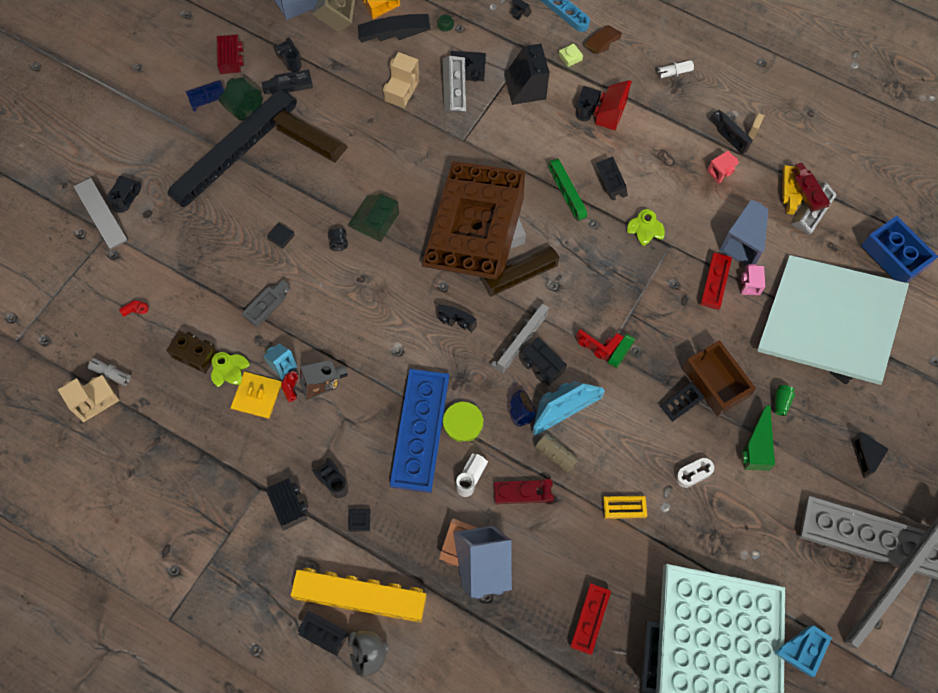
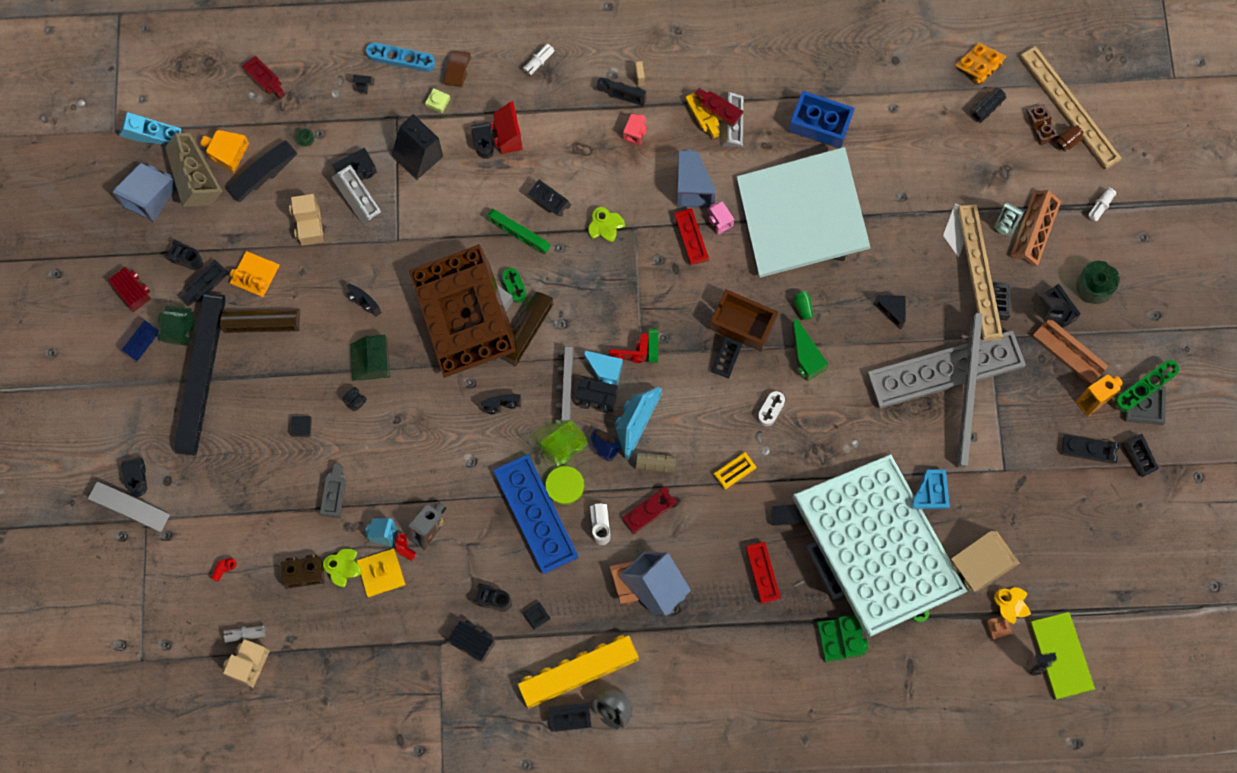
camera: 30 degrees left, 5 degrees up
none -> light orange hinge [230,251,280,297]
none -> black slope [346,283,382,317]
none -> green beam [502,268,527,303]
none -> clear neon green brick [541,420,588,467]
none -> medium azure slope [585,351,623,386]
none -> black slope [771,504,806,526]

